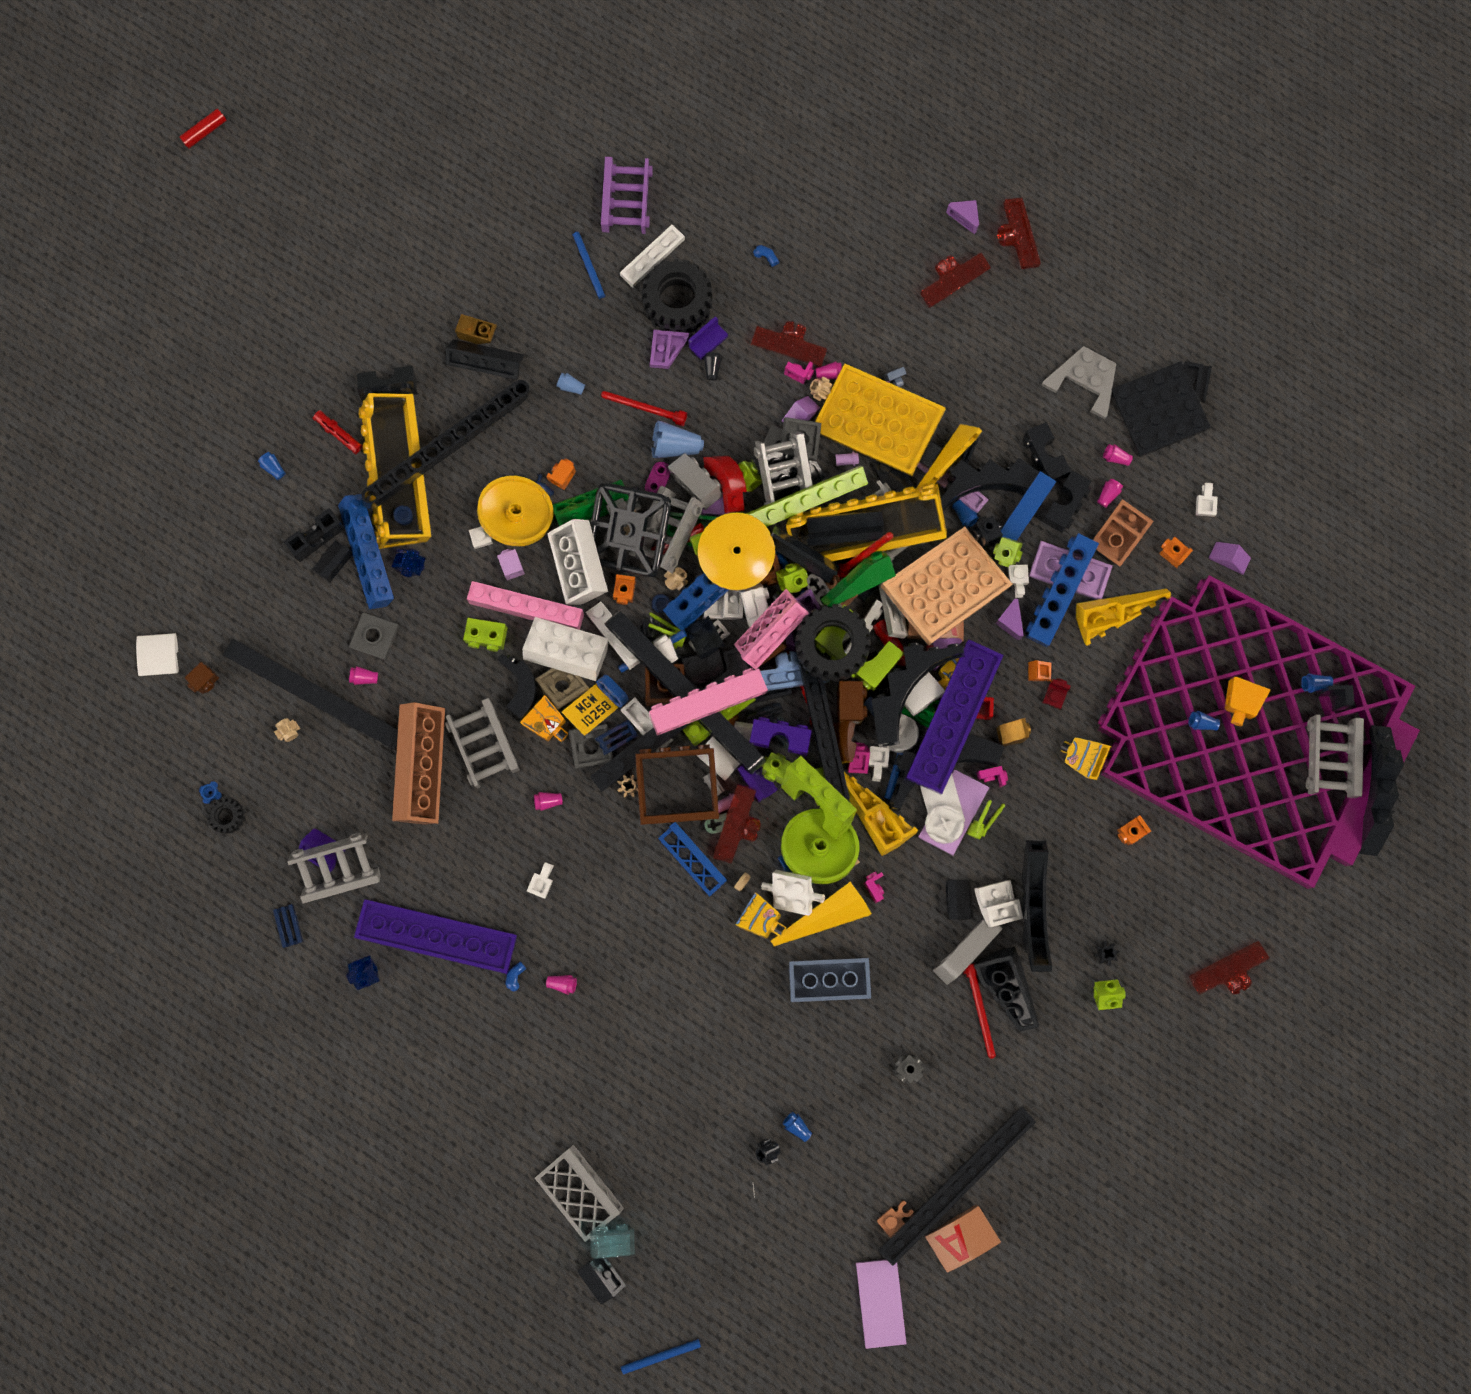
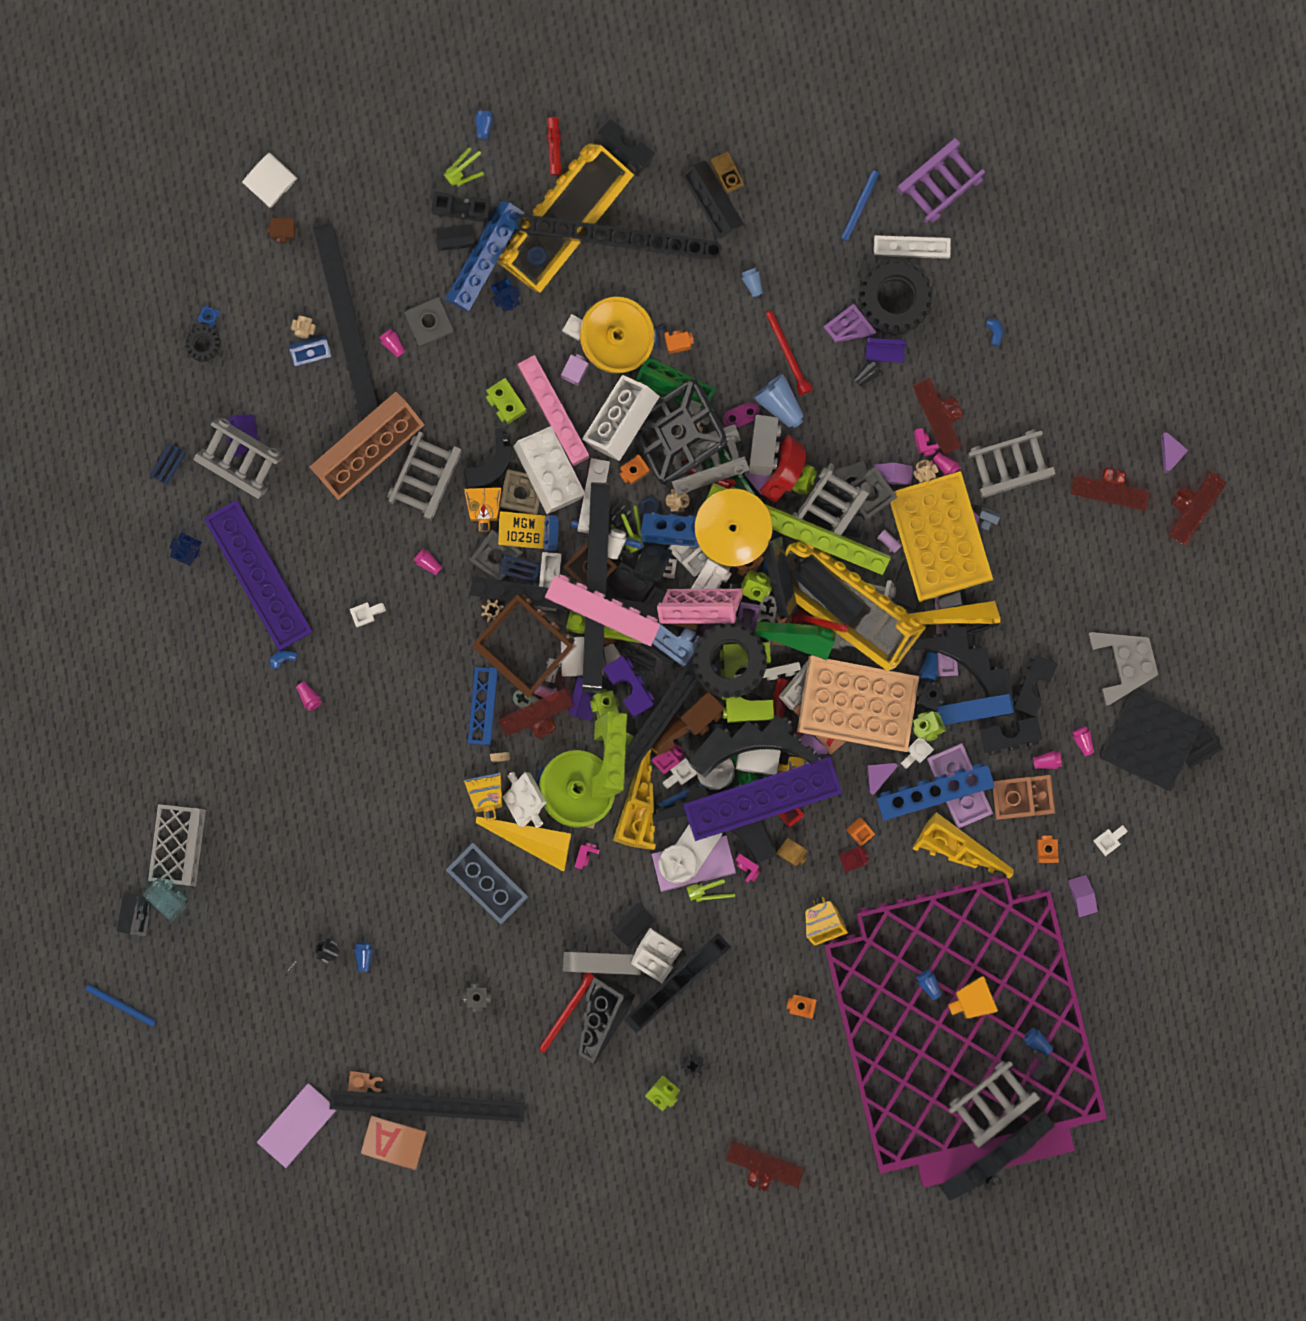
camera: 45 degrees right, 5 degrees up
none -> blue slope [289,335,331,366]
none -> lime plant [444,147,484,187]
none -> light grey fence [967,429,1055,498]

